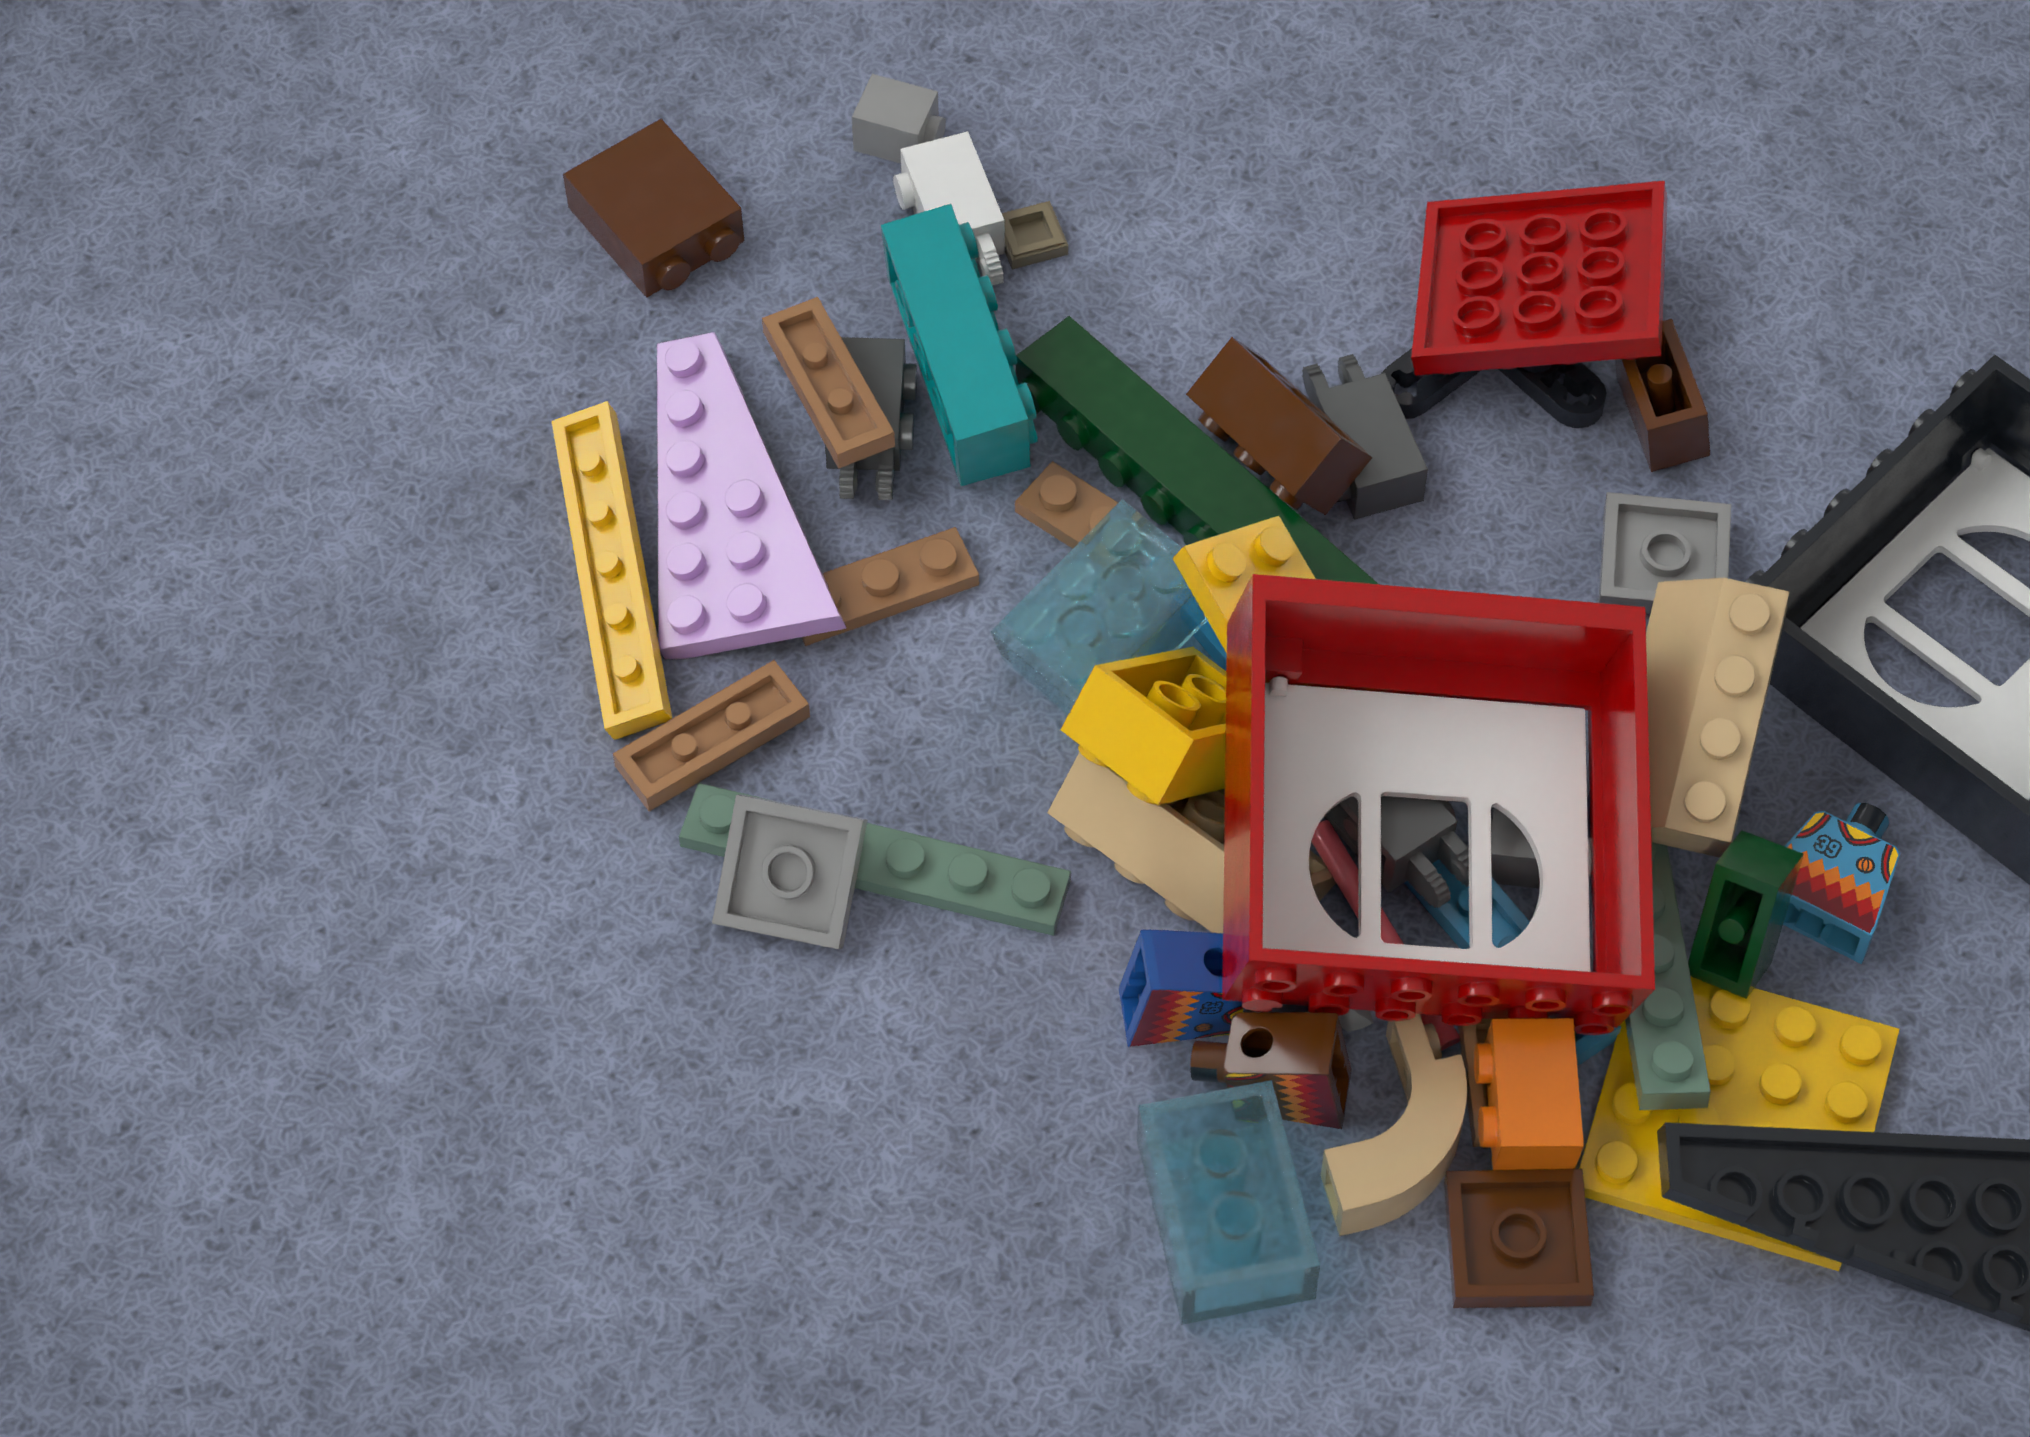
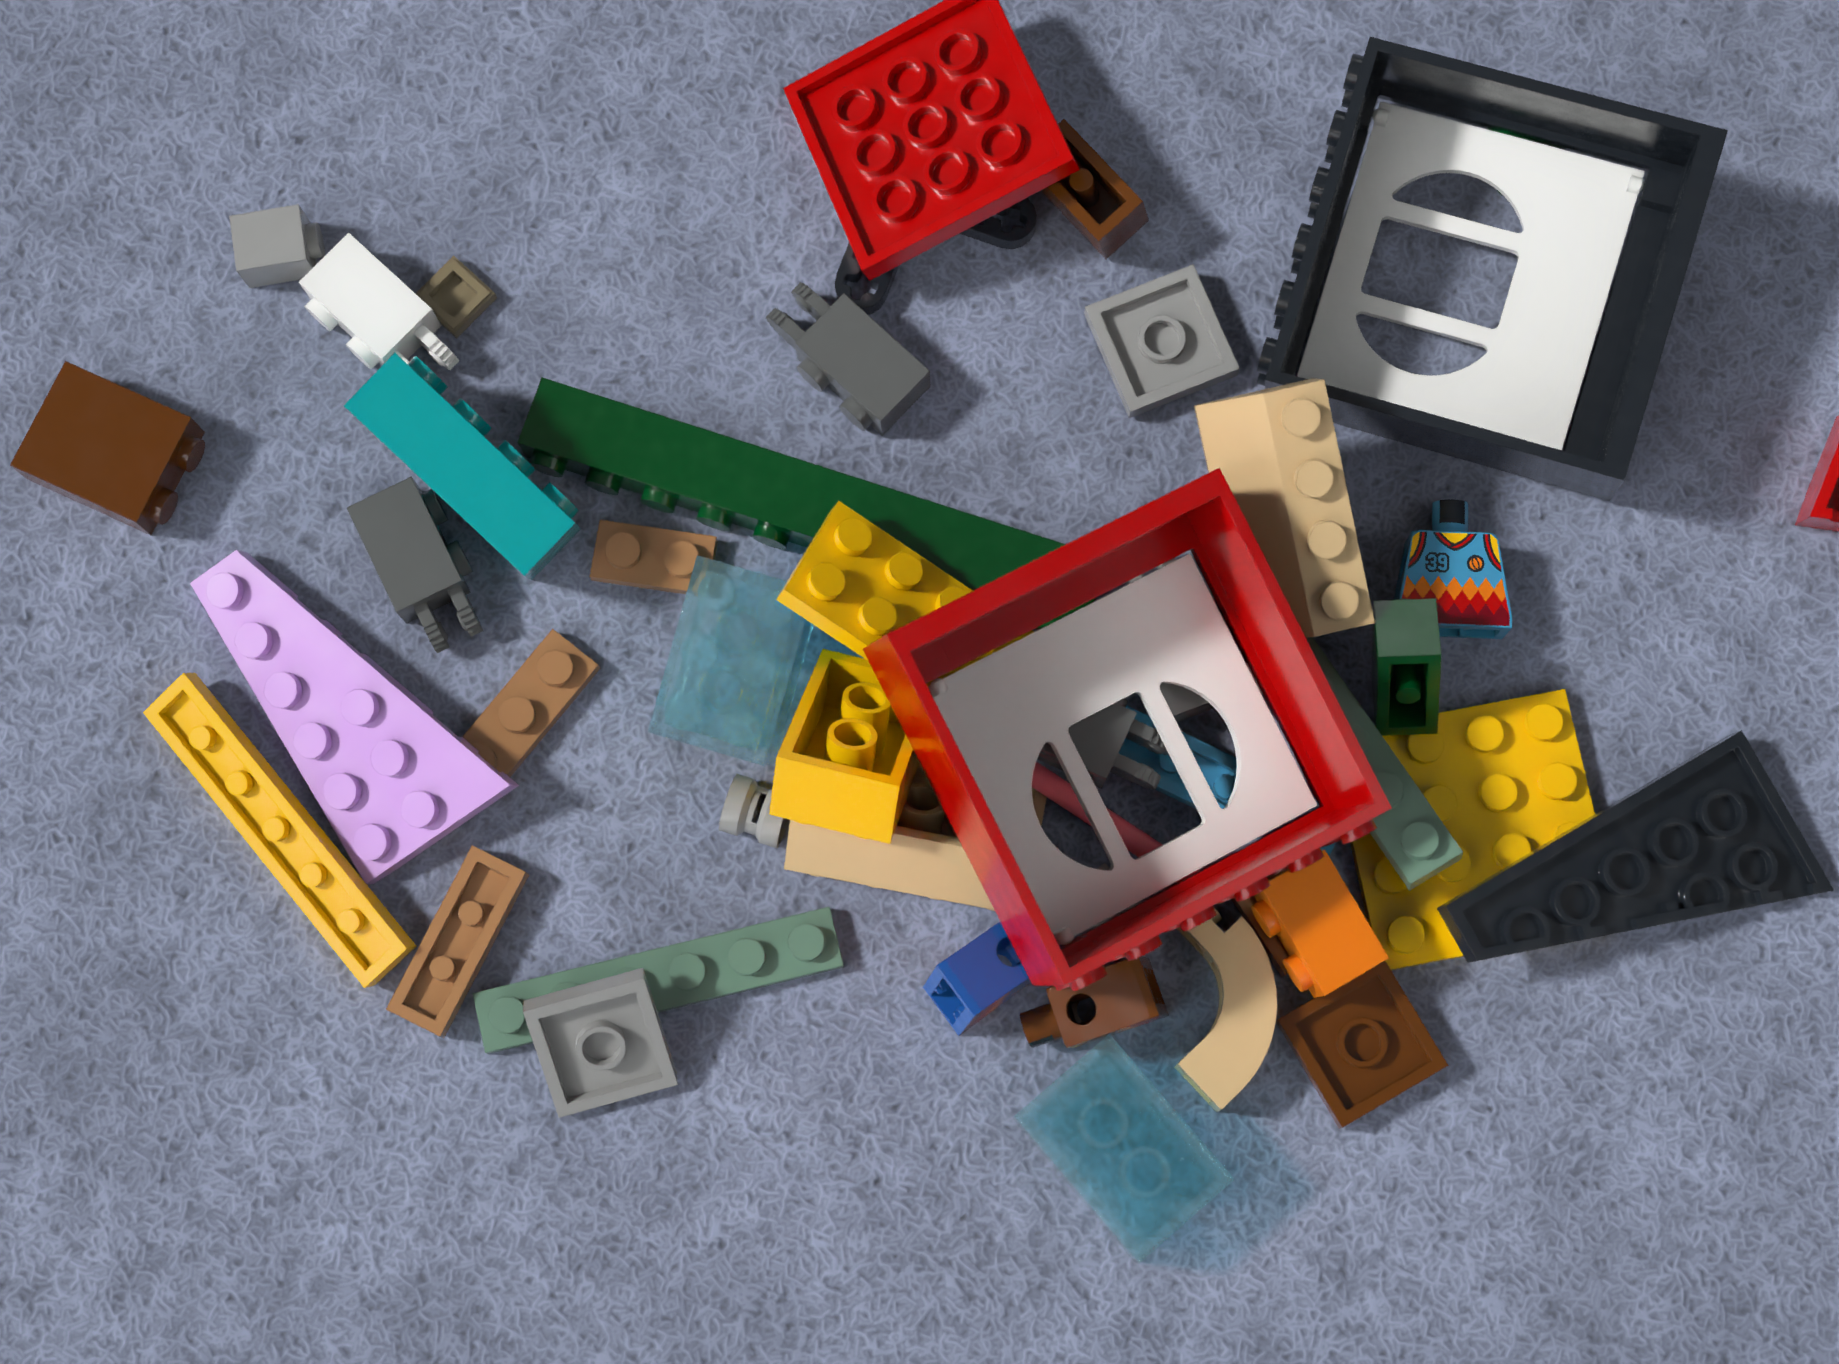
camera: 25 degrees left, 20 degrees up
medium nougat plate [762,297,895,469] -> none
reddish brown brick [1186,337,1373,515] -> none
none -> light grey wheel [719,774,785,848]

